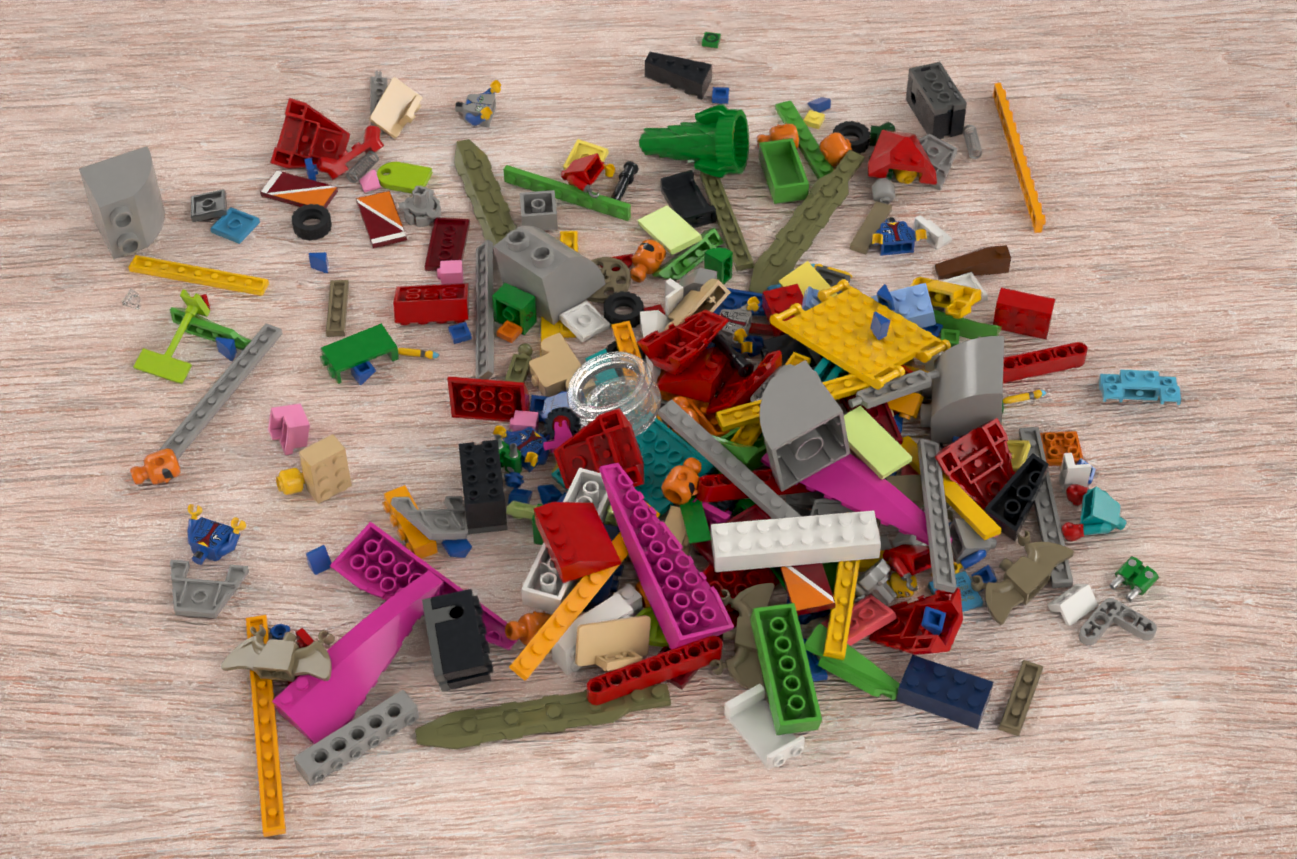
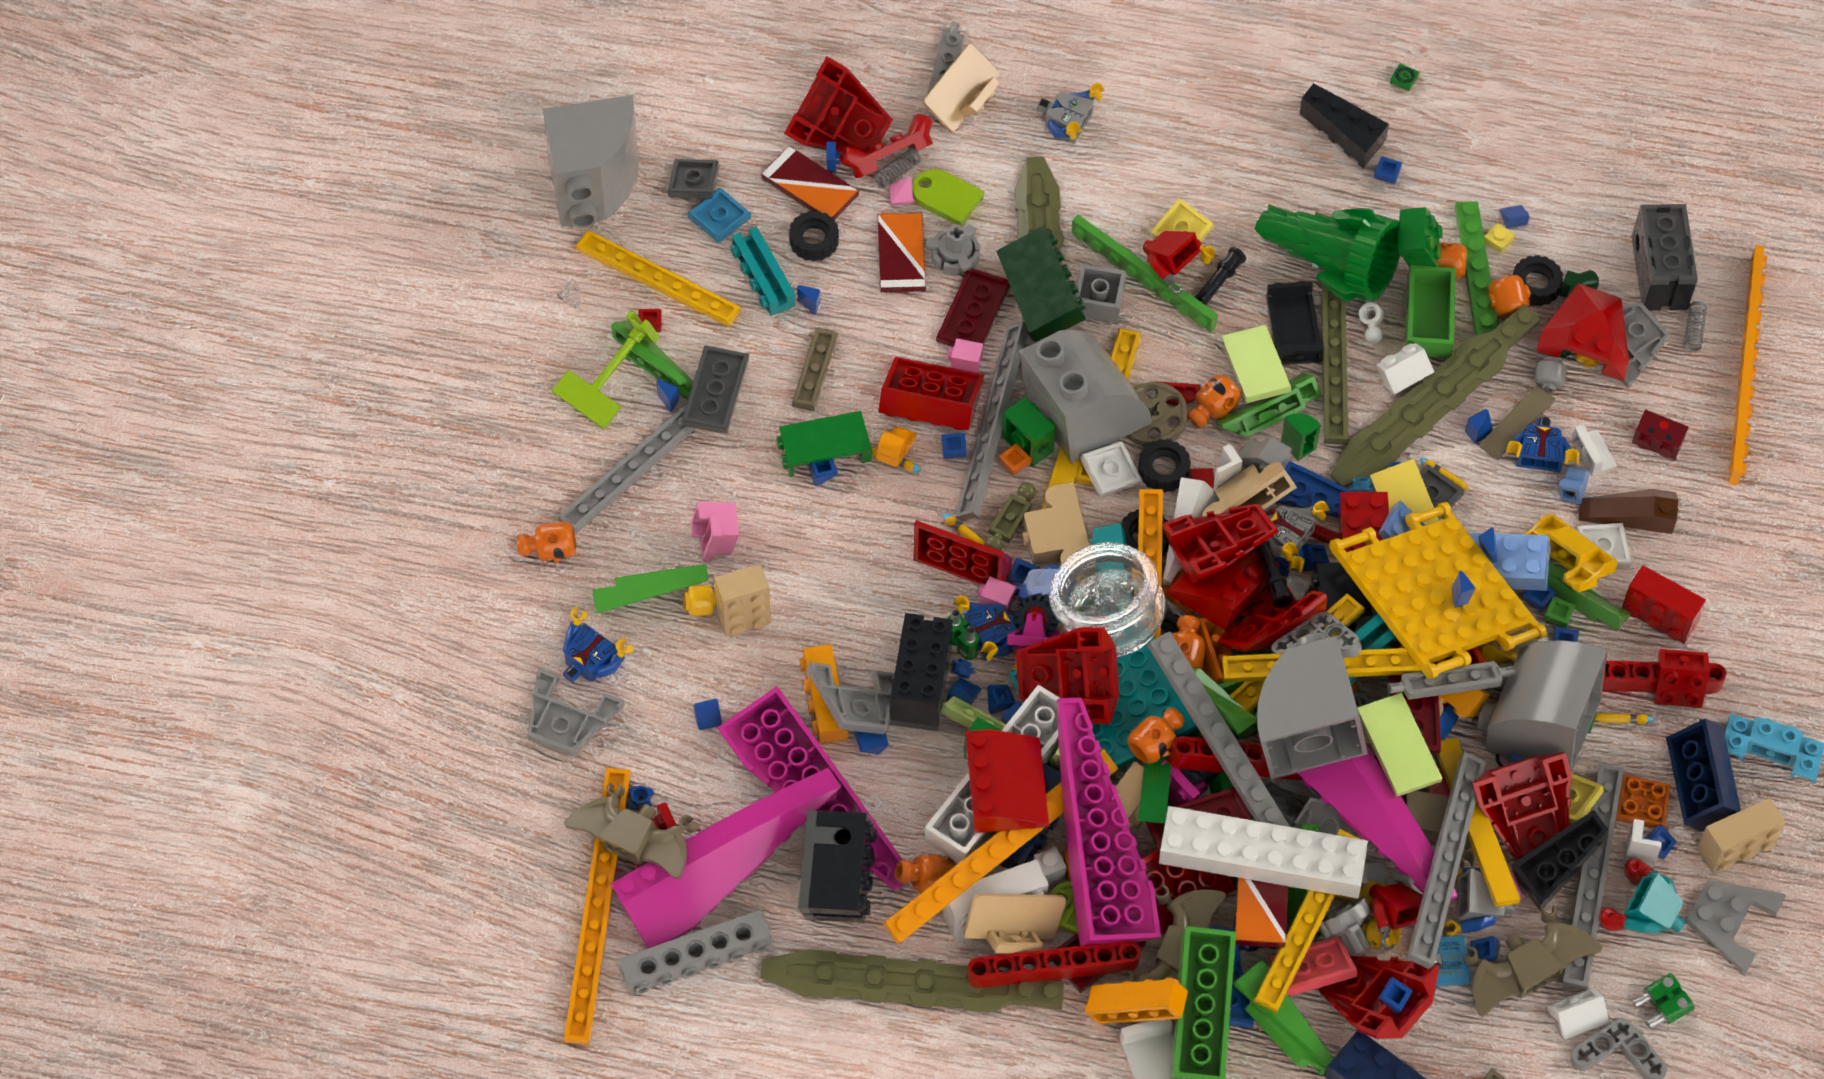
camera: 15 degrees right, 10 degrees up
none -> bright green wedge [593,564,709,613]
none -> dark grey tile [681,345,750,434]
none -> teal brick [730,226,795,316]
none -> light orange plate [876,426,917,467]
none -> dark green brick [996,226,1086,342]
none -> light orange brick [1085,978,1188,1024]
none -> white plate [1359,302,1384,344]
none -> white brick [1376,343,1434,394]
none -> green brick [1398,207,1443,267]
none -> blue slope [1465,409,1493,443]
none -> medium blue leg [1559,466,1589,504]
none -> dark red brick [1632,409,1689,460]
none -> red bracket [1654,649,1710,708]
none -> dark blue brick [1666,718,1741,832]
none -> light grey wing [1686,880,1786,976]
none -> tan brick [1697,798,1786,872]

